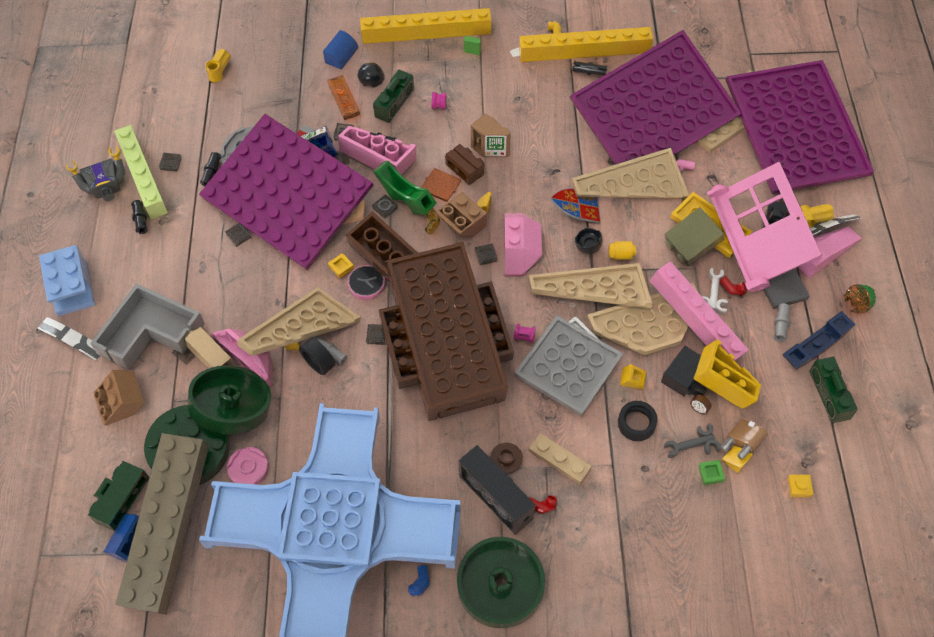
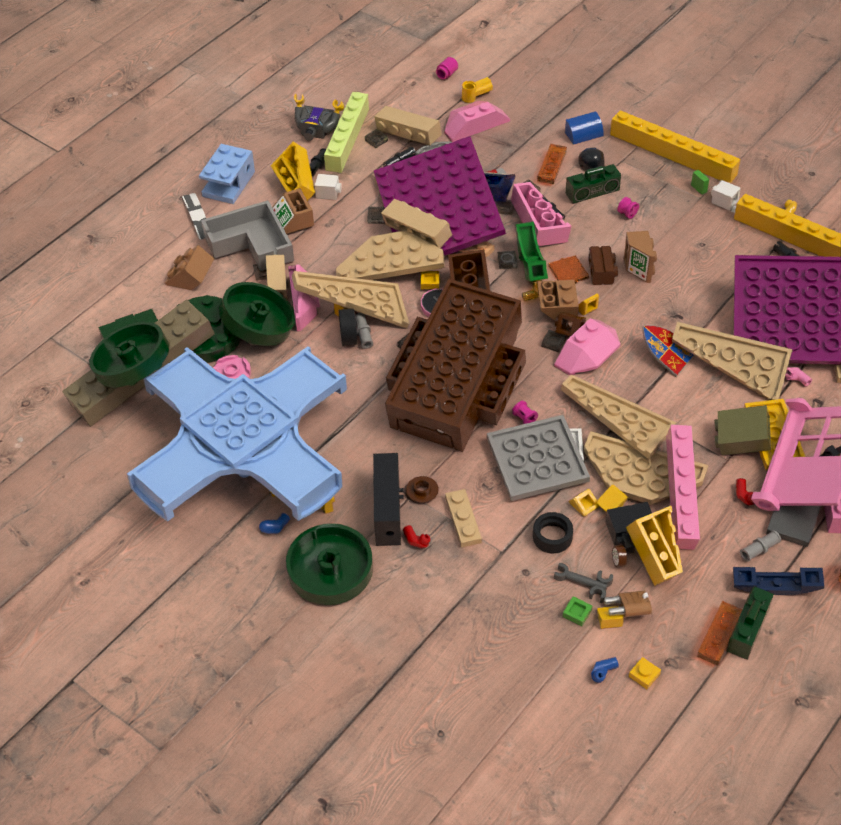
camera: 40 degrees right, 10 degrees down
black hair [575,228,603,254] -> none
yellow brick [609,241,636,260] -> none
white bar [702,268,728,315] -> none
none -> dark green piece [89,322,170,388]
none -> yellow wedge [271,141,315,201]
none -> medium nougat slope [272,188,314,234]
none -> white brick [315,174,342,200]
none -> tan plate [336,230,445,280]
none -> tan brick [374,106,442,145]
none -> tan brick [381,199,452,248]
none -> dark pink brick [436,57,458,79]
none -> bright pink wedge [444,101,510,142]
none -> reddish brown brick [555,312,586,336]
none -> blue arm [591,657,619,683]
none -> yellow slope [596,484,628,512]
none -> clear orange plate [697,601,743,666]
none -> white brick [711,180,741,211]

